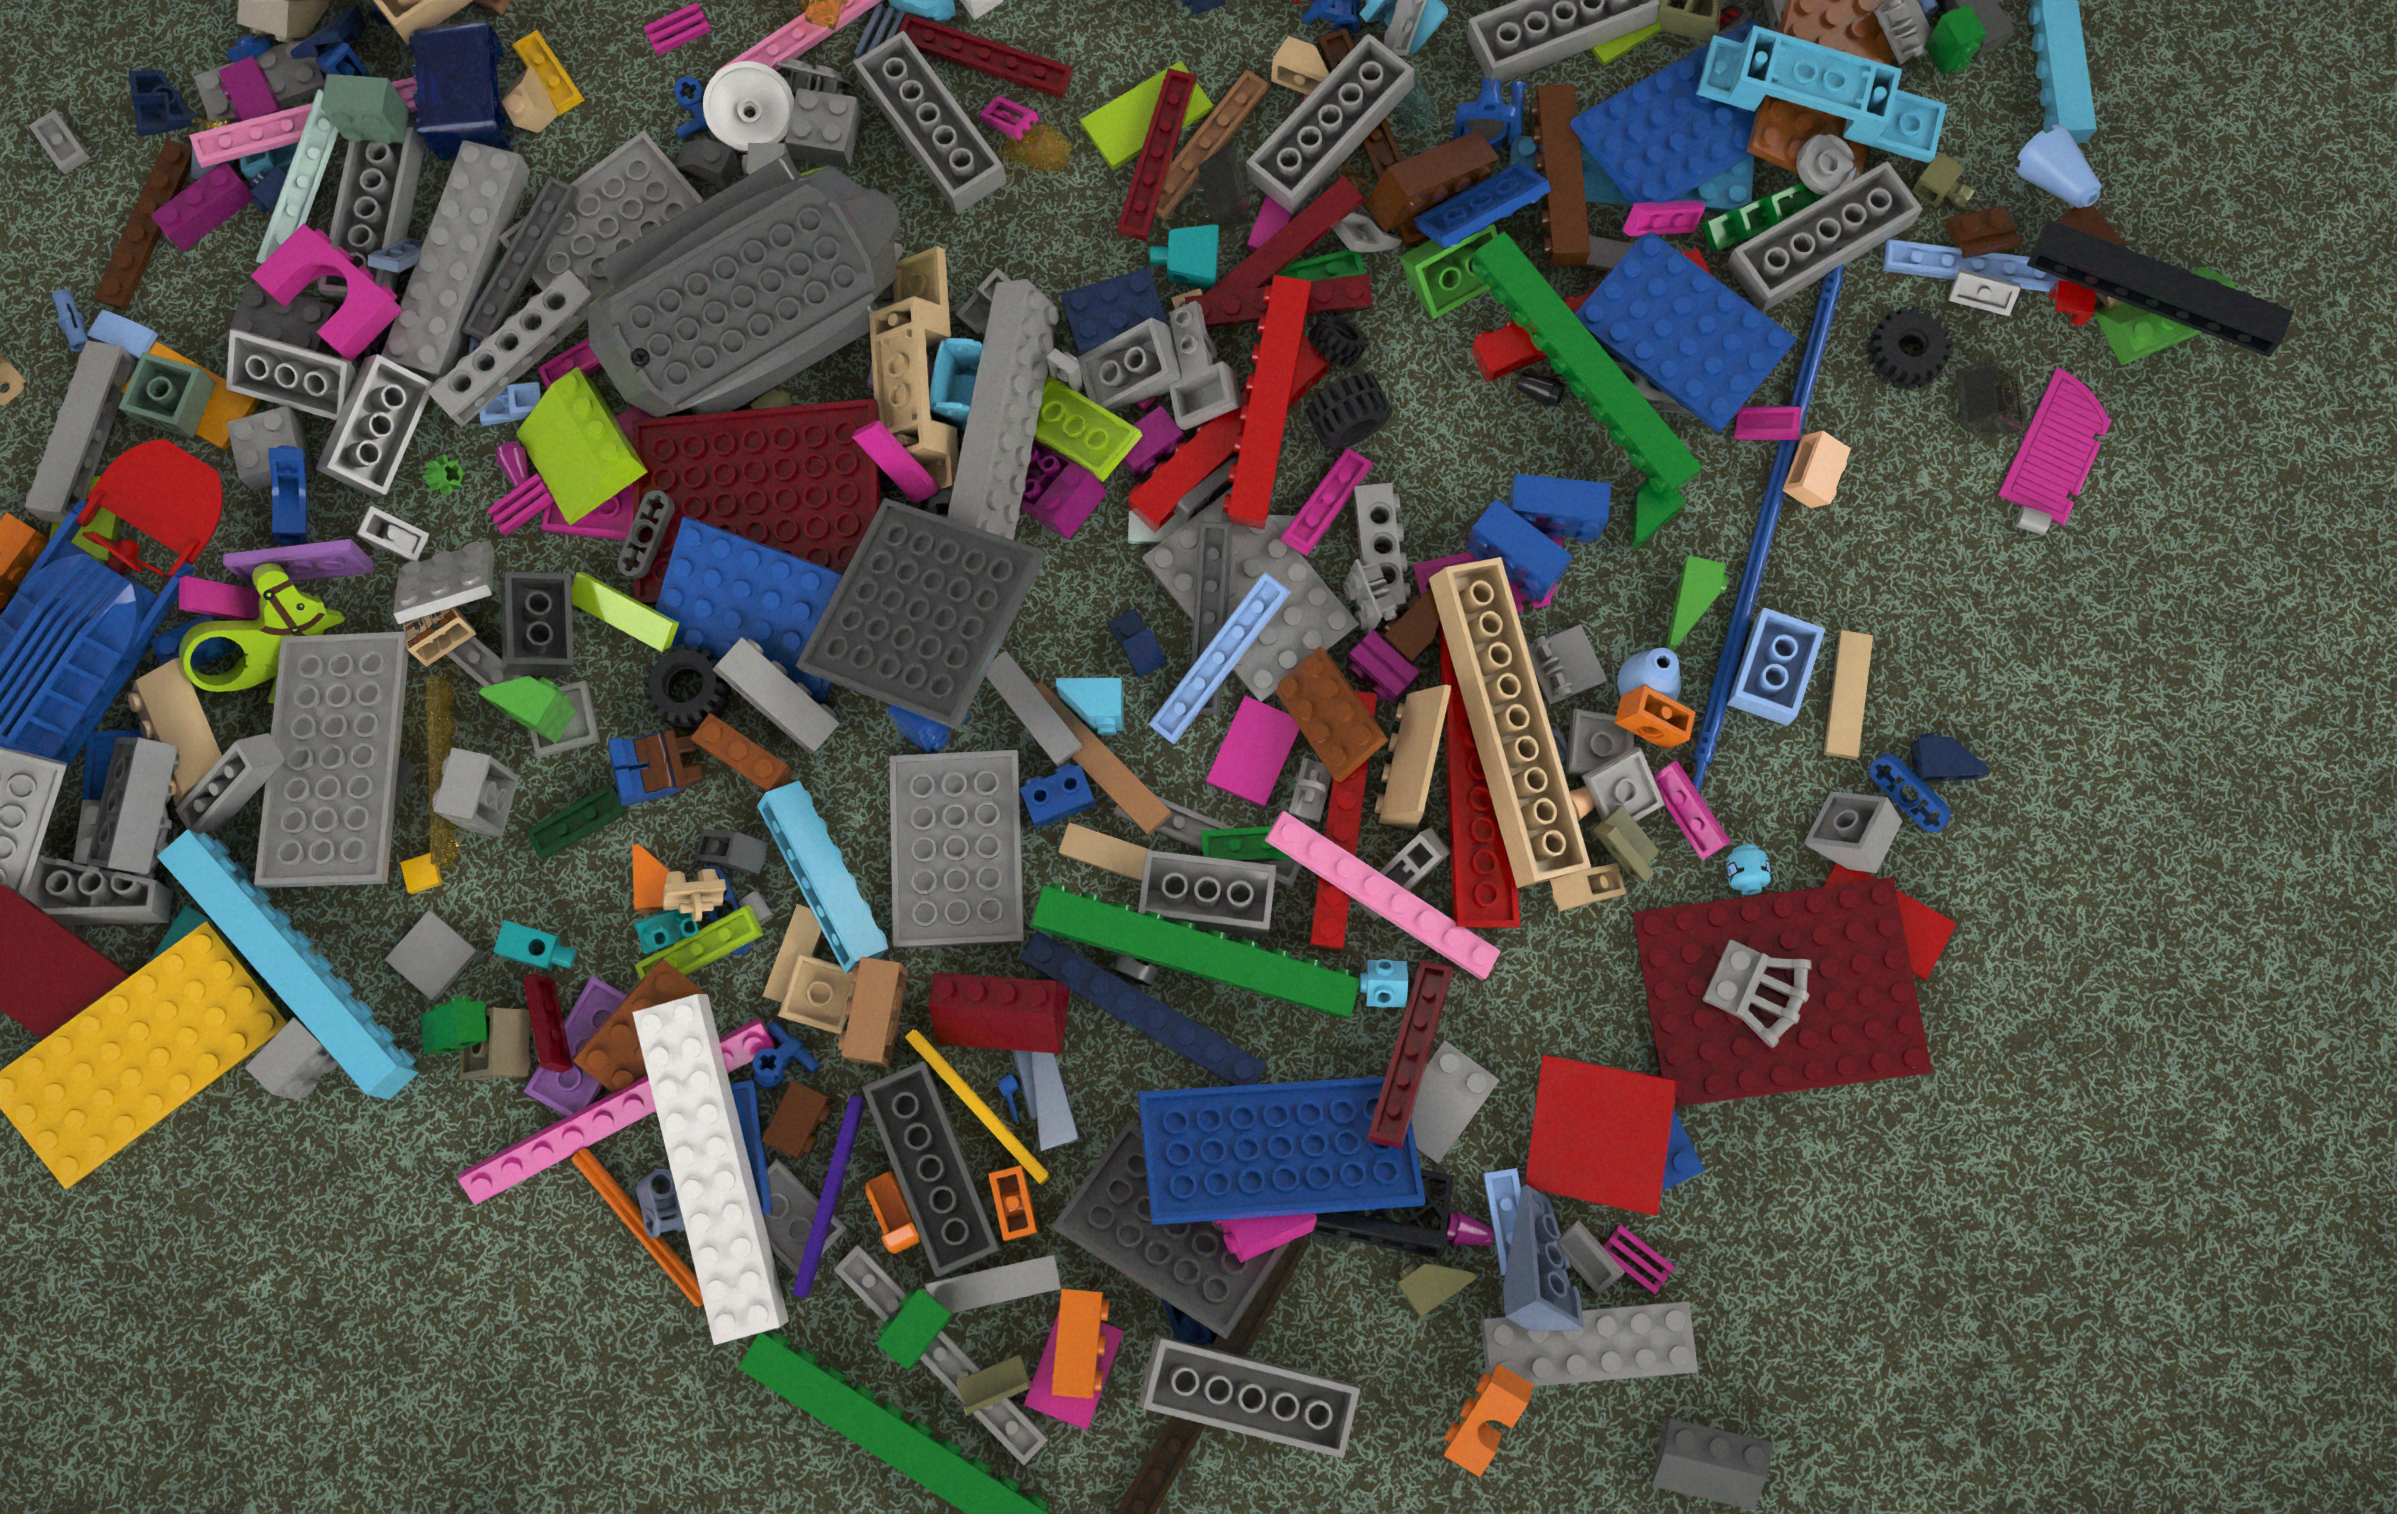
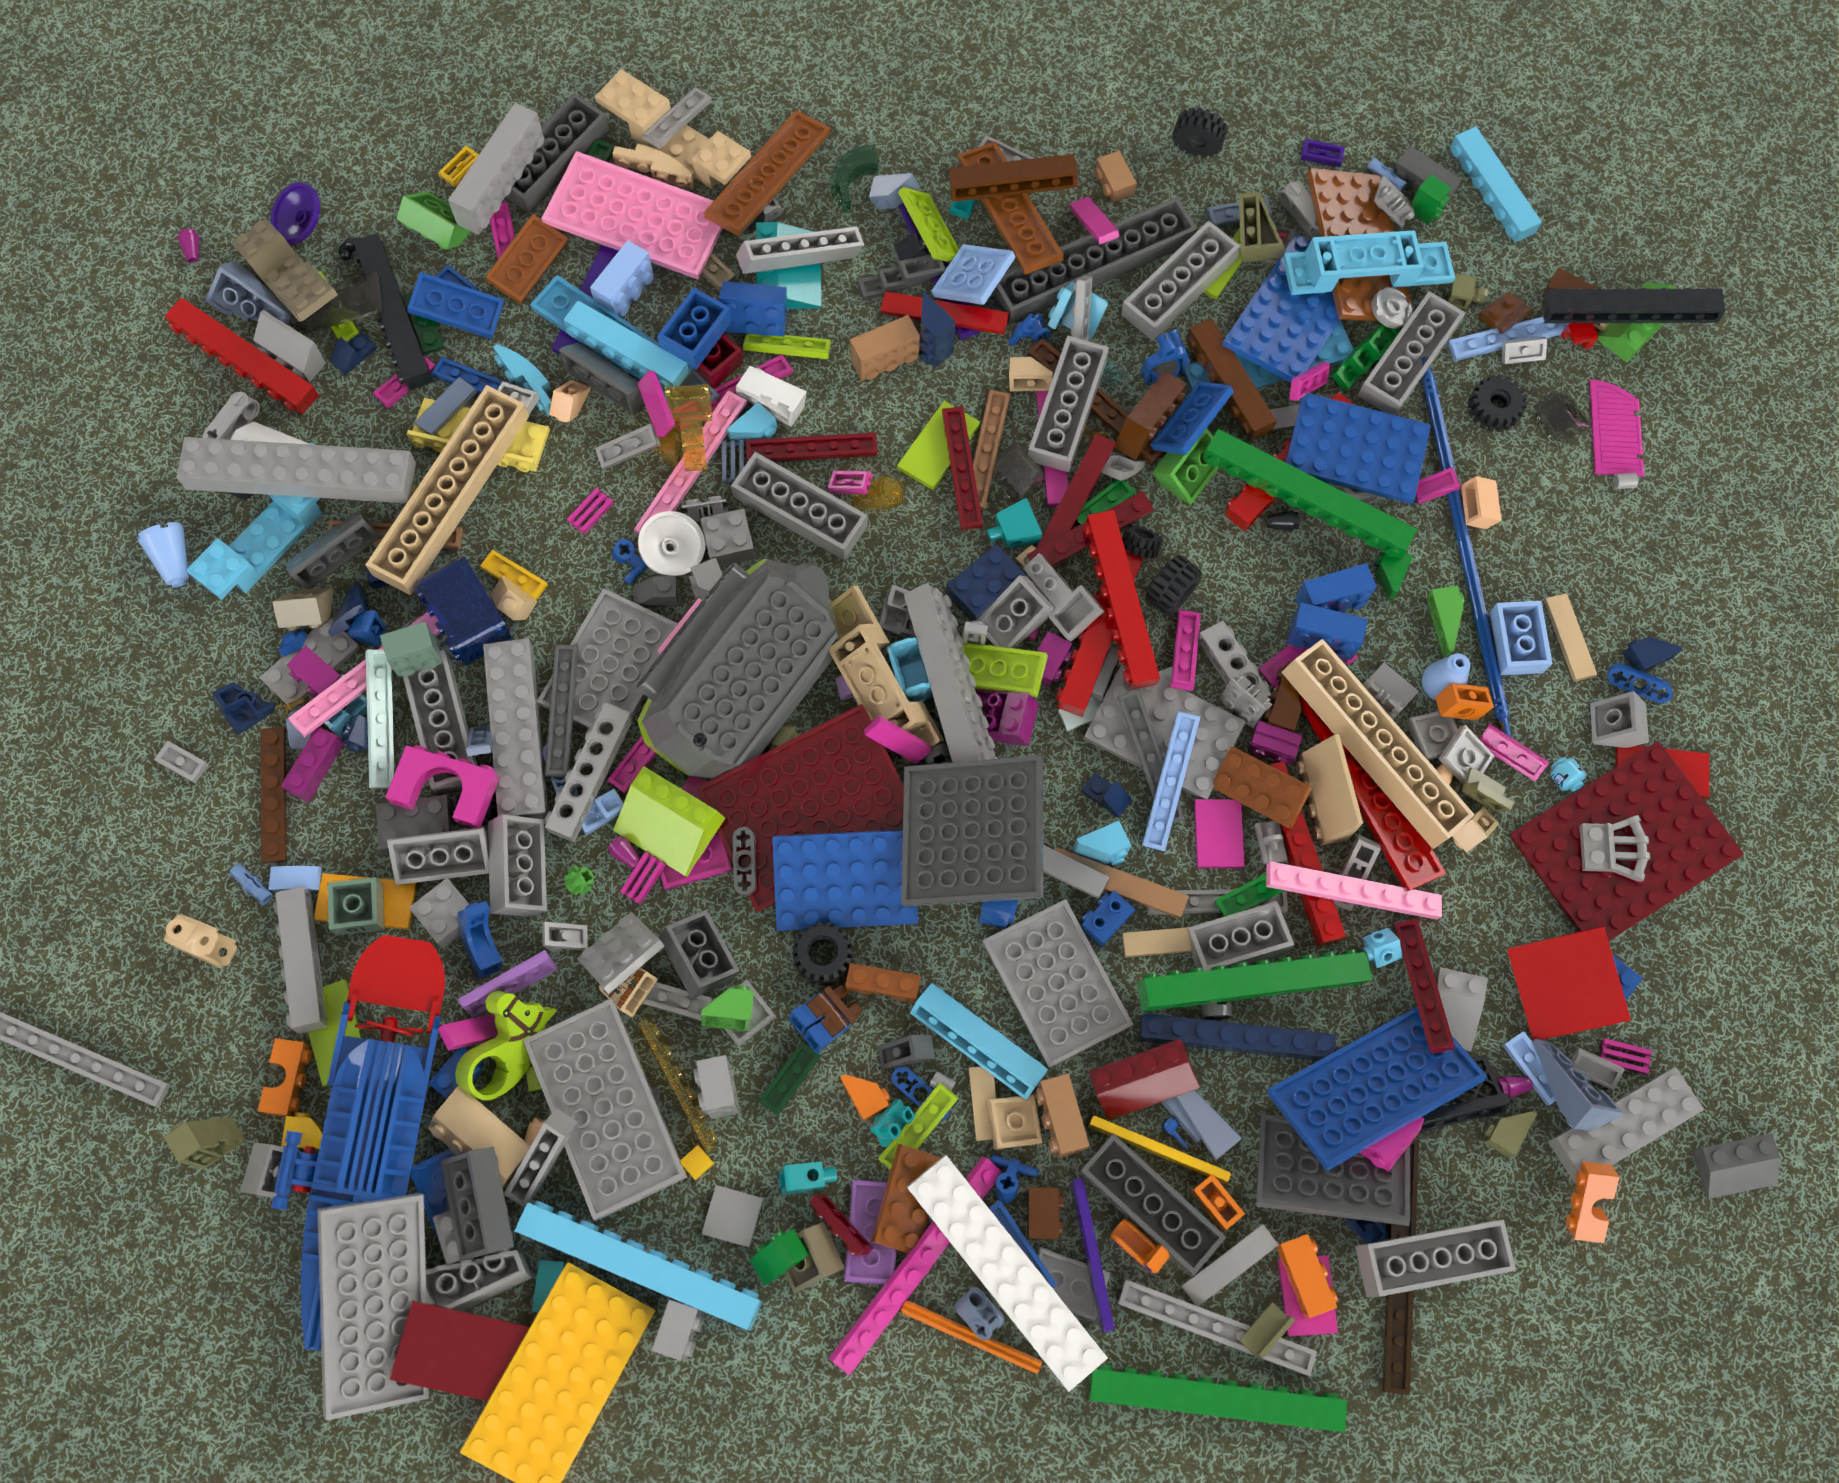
camera: 30 degrees left, 5 degrees down
lime tile [571,572,679,652] -> none
tan hips [662,869,726,922] -> none
light grey brick [712,637,840,755] -> none
green brick [876,1288,955,1370] -> none
light blue cone [2014,124,2101,208] -> none

